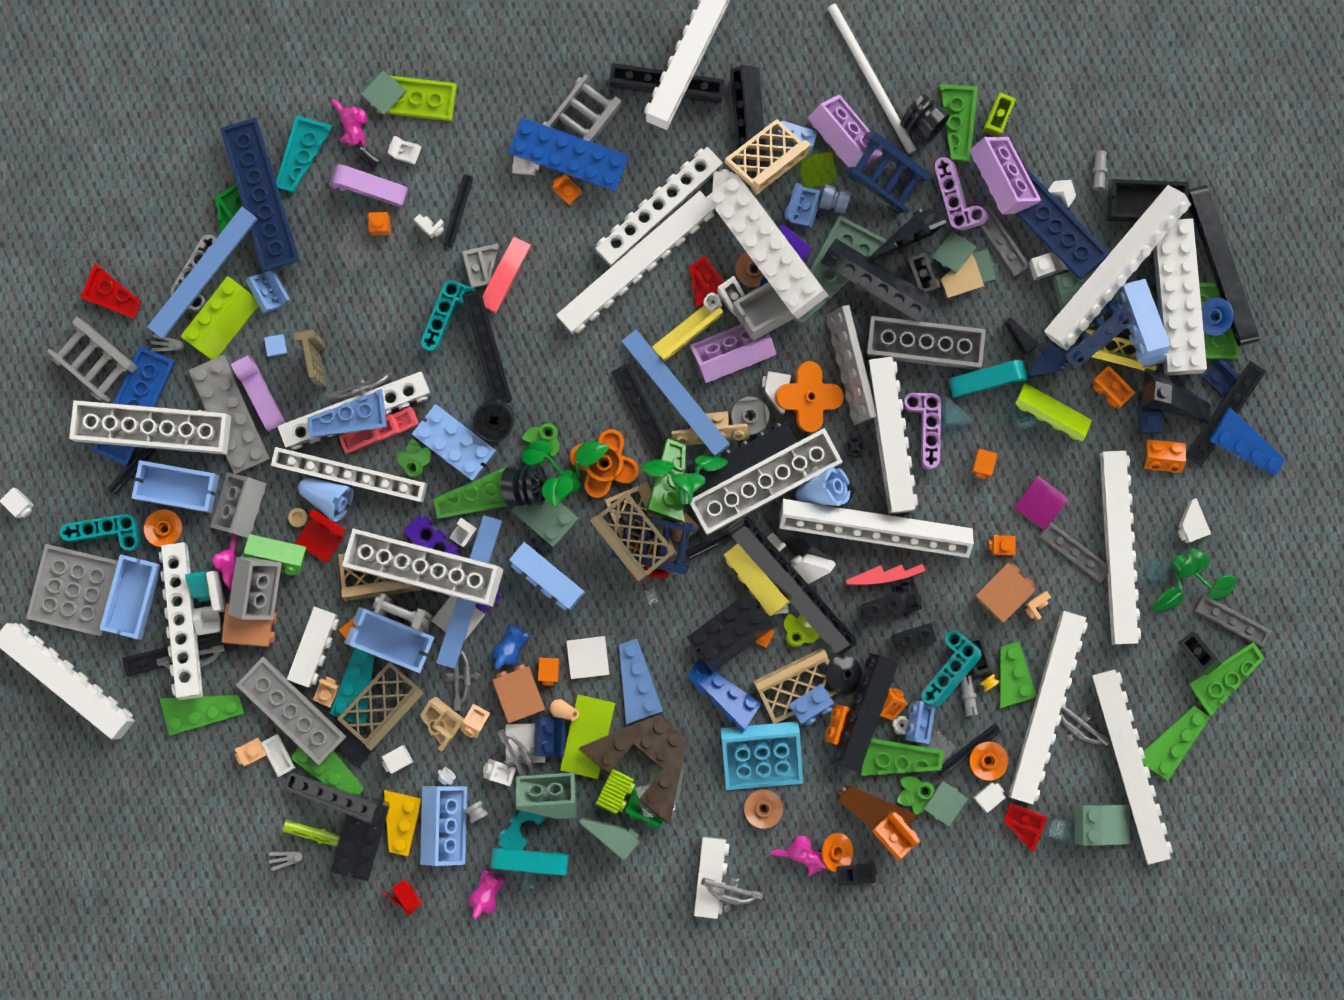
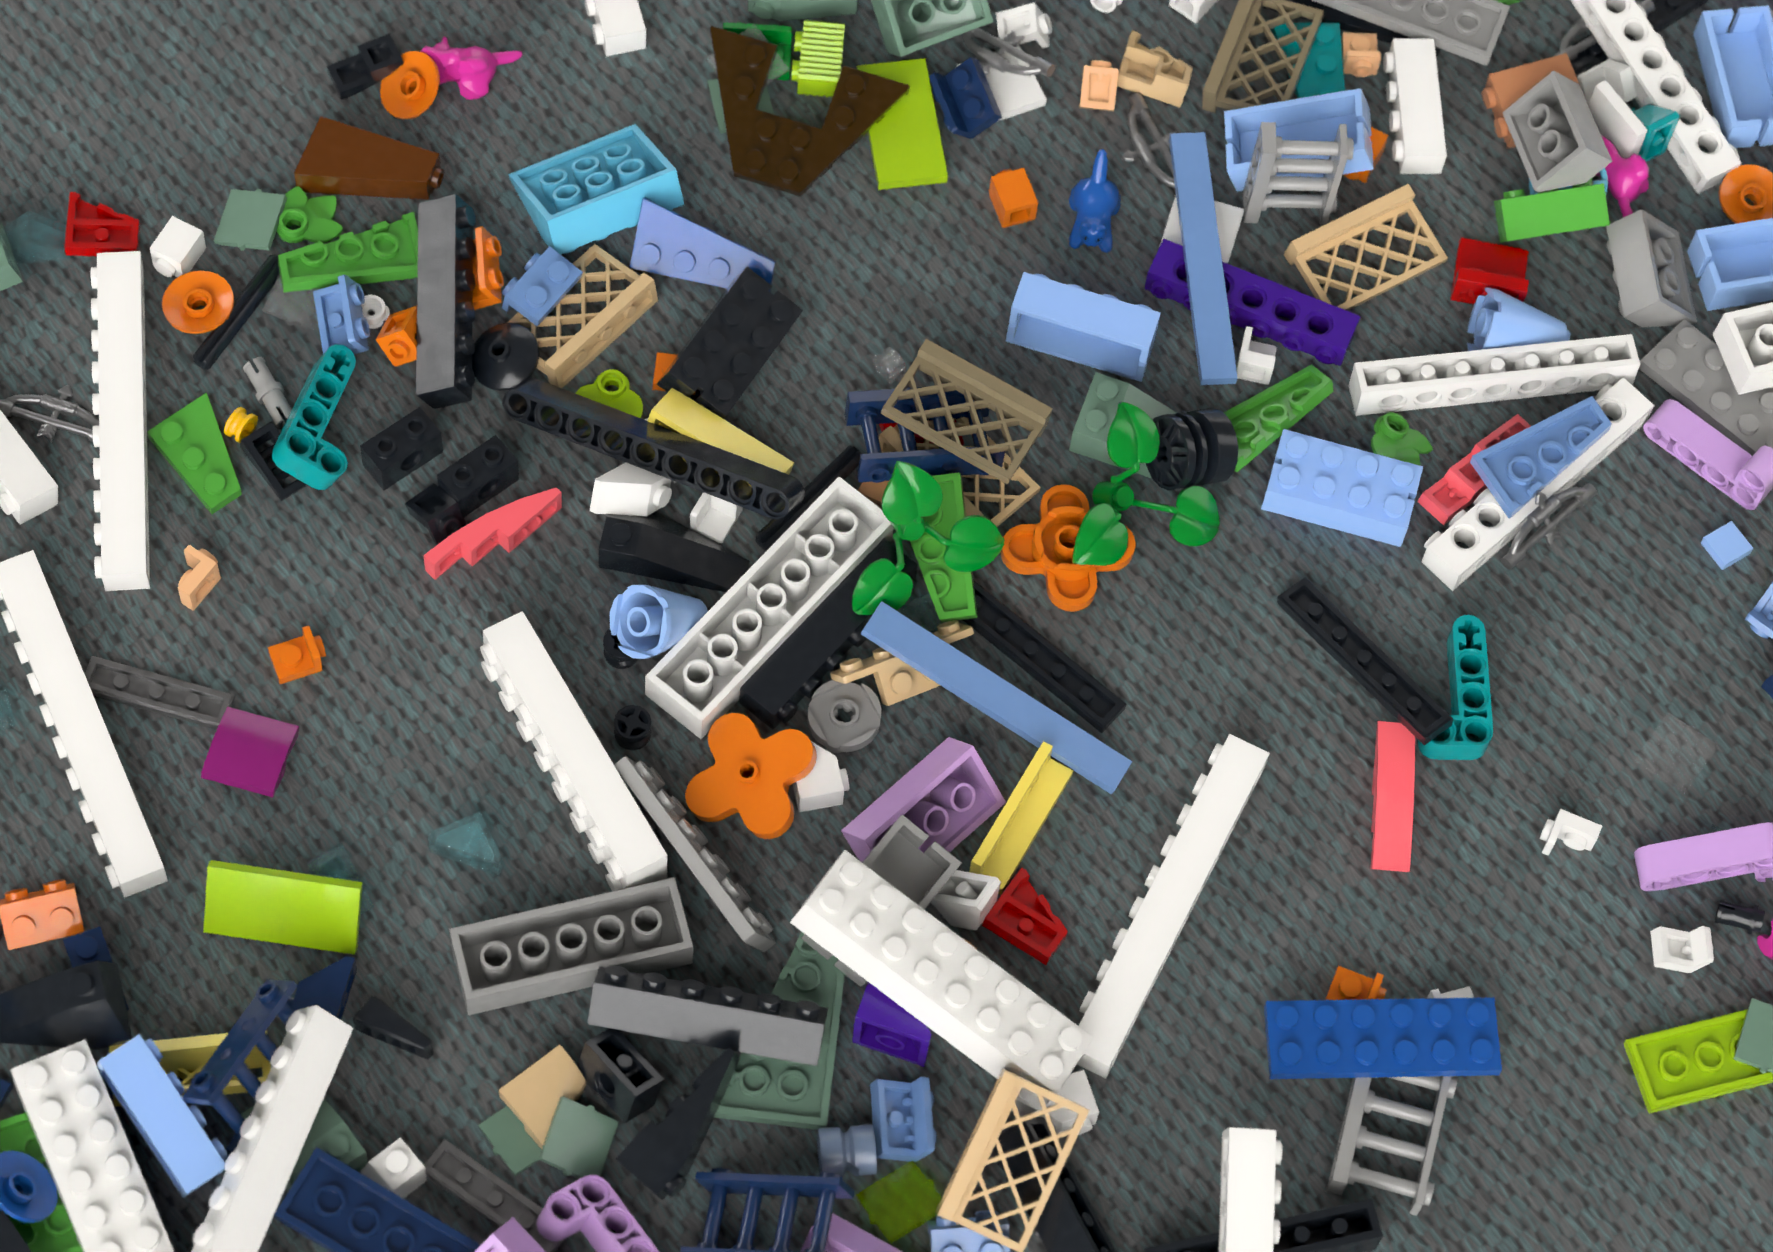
camera: 150 degrees right, 20 degrees down
tan tile [288,508,308,528] -> none
dark tan fence [294,329,326,388] -> none
white brick [342,529,504,607] -> none
orange brick [368,212,391,236] -> none
black axle [443,175,473,248] -> none
light grey wing [462,244,498,289] -> none
black wheel [473,399,515,442] -> none
nougat brick [492,664,546,723] -> none
bright green plate [522,423,560,457] -> none
light nougat cone [550,699,579,721] -> none
white tile [567,636,609,679] -> none
white brick [596,147,723,267] -> none
medium blue wing [619,638,663,724] -> none
white plate [703,293,722,312] -> none
nougat dish [744,789,783,829] -> none
white brick [779,499,974,558] -> none
orange bracket [872,812,920,860] -> none
lavender beam [903,393,941,470] -> none
teal beam [948,360,1028,398] -> none
orange brick [971,449,998,479] -> none
nougat brick [974,563,1036,623] -> none
orange bracket [1092,365,1136,409] -> none

